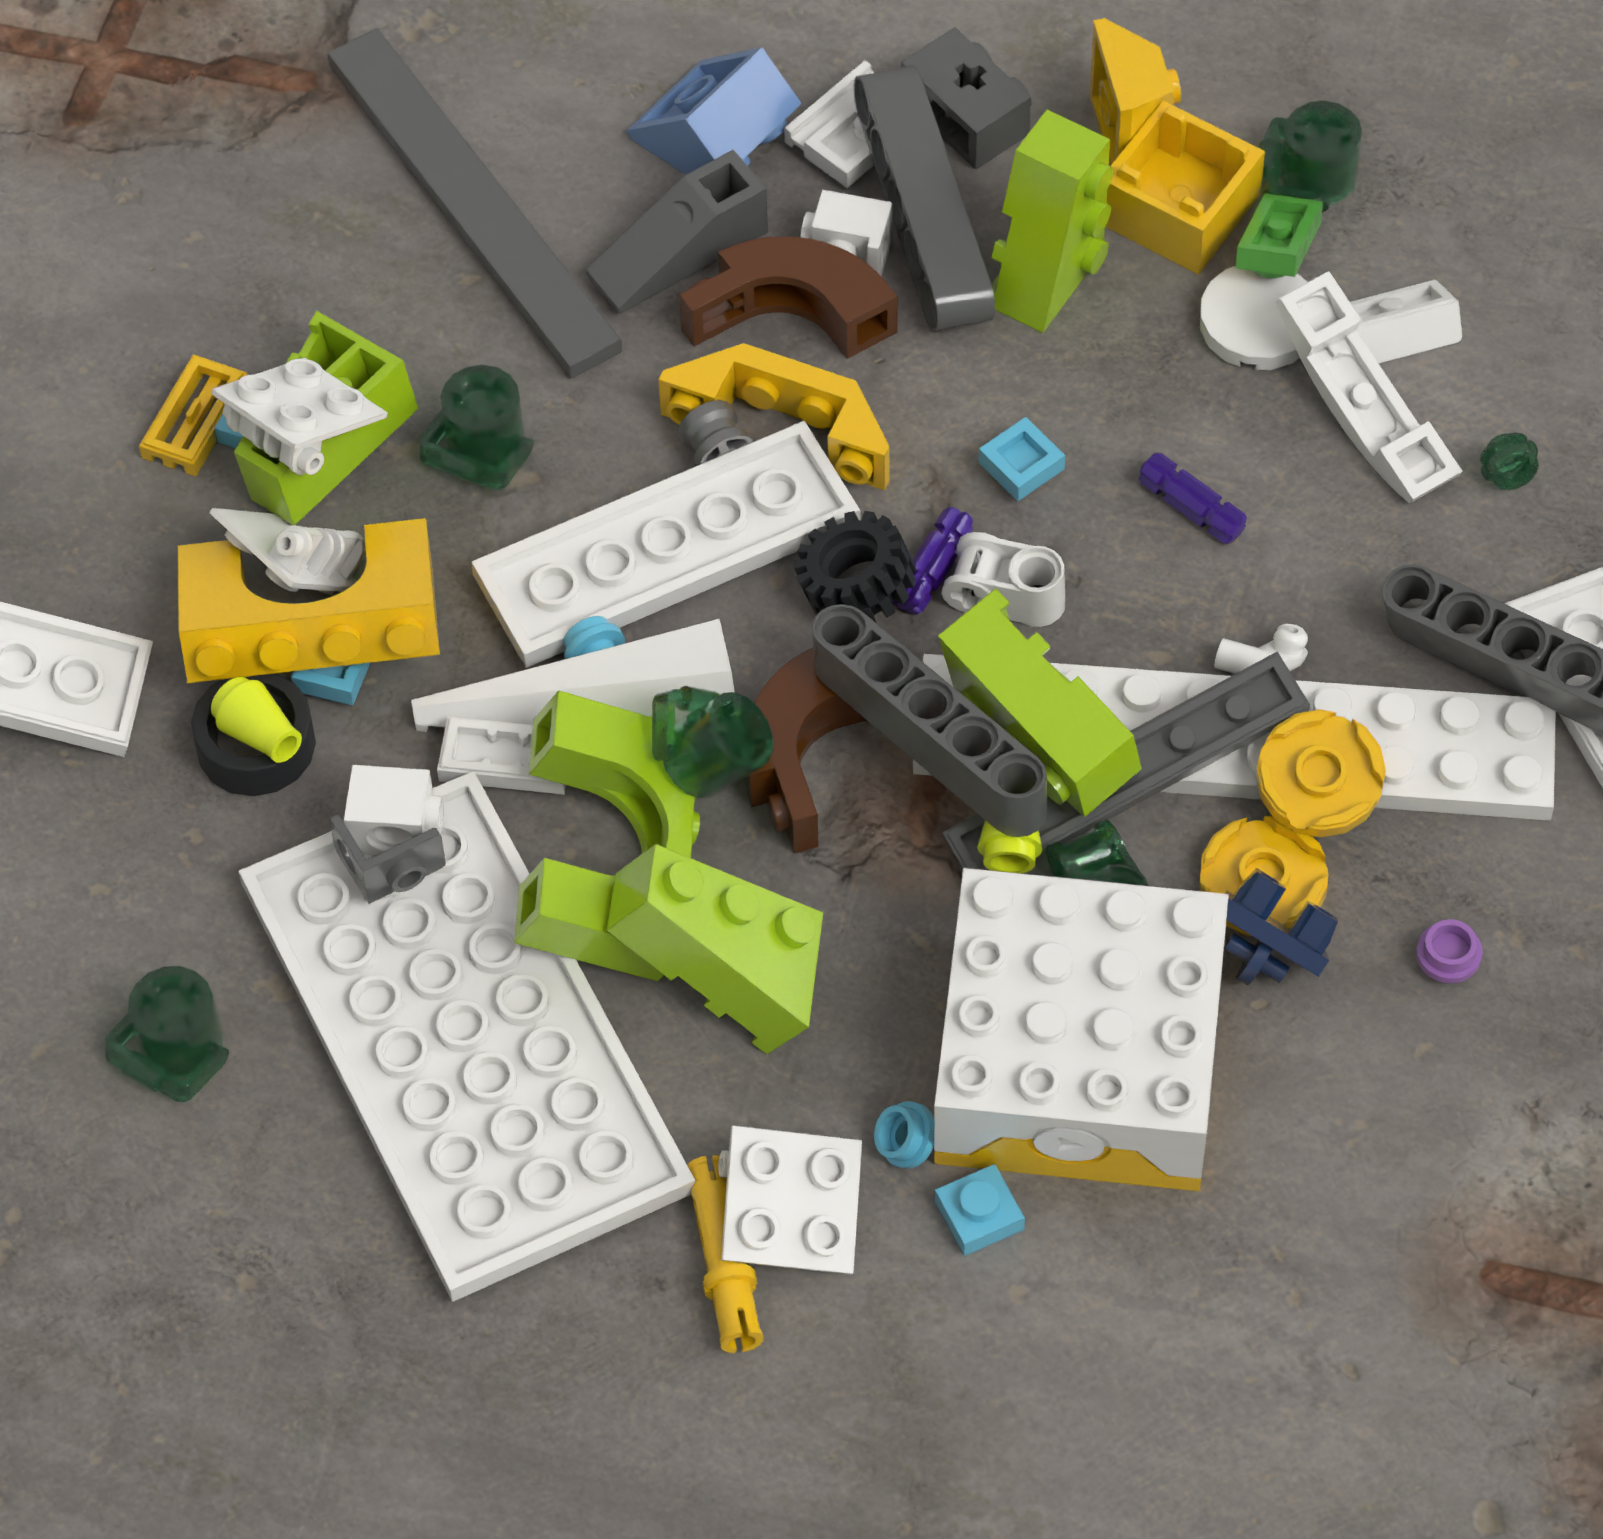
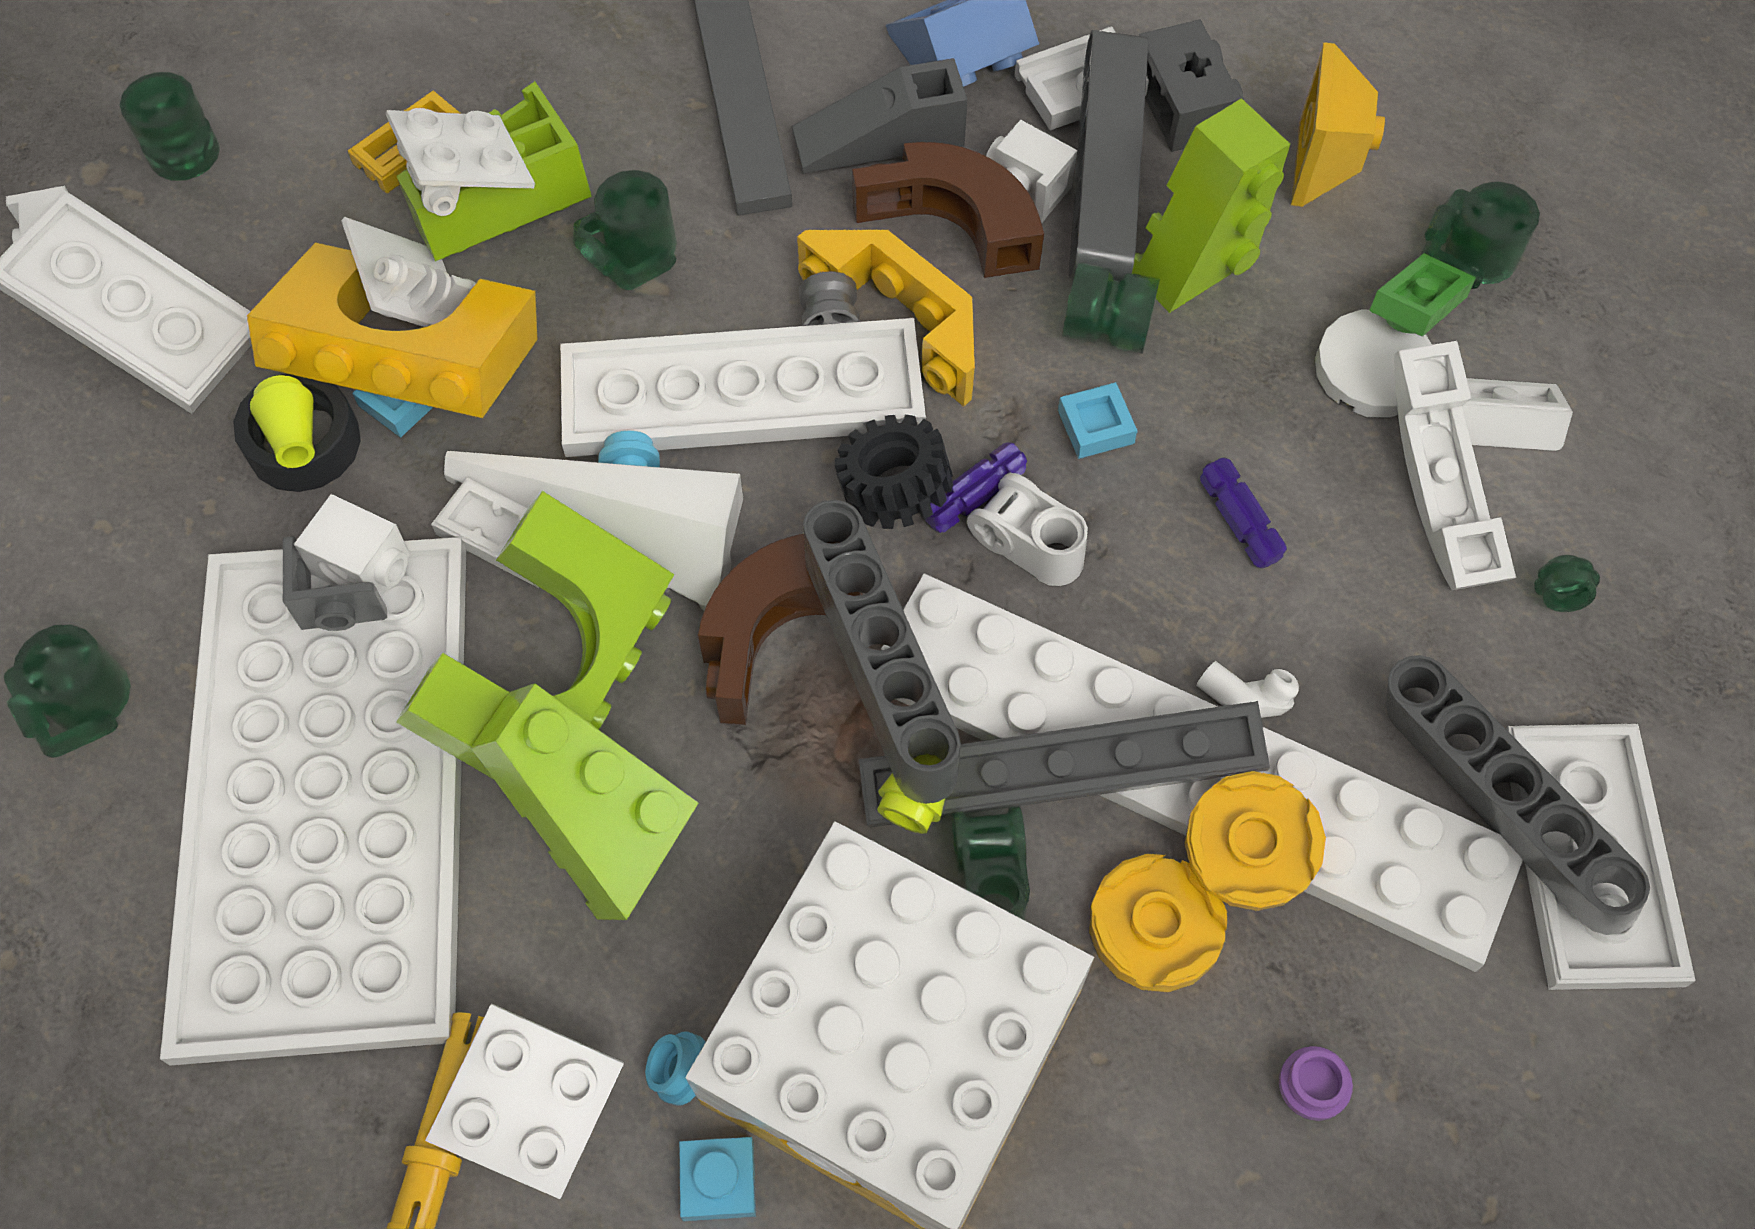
camera: 20 degrees right, 5 degrees up
clear green piece [652,686,773,798] -> none
lime wedge [938,588,1142,817] -> none
yellow container [1105,100,1265,275] -> none
dark blue hips [1224,868,1338,985] -> none
none -> clear green wheel [1062,262,1160,354]

